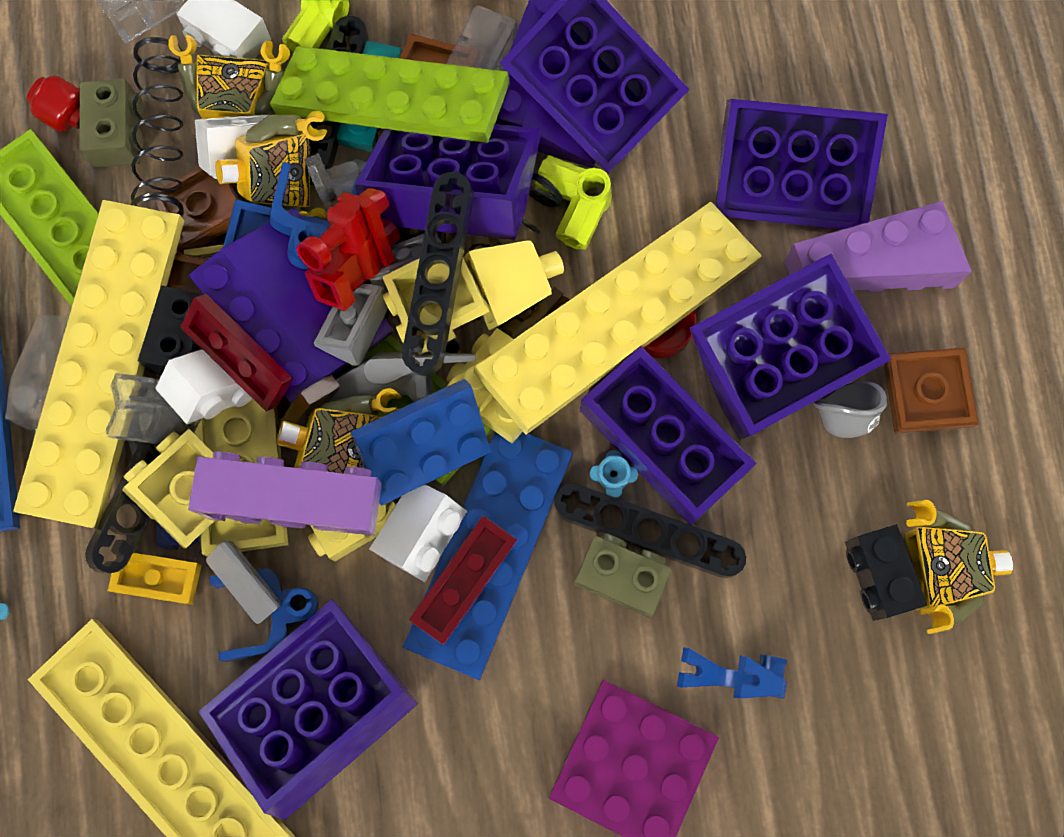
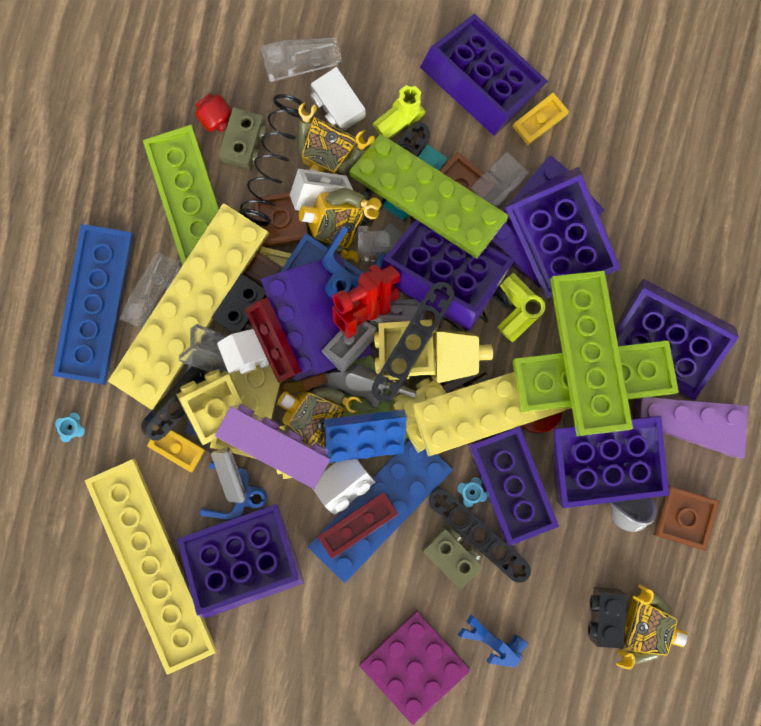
camera: 20 degrees right, 10 degrees up
none -> lime plate [513,341,679,413]
none -> lime plate [550,271,633,436]

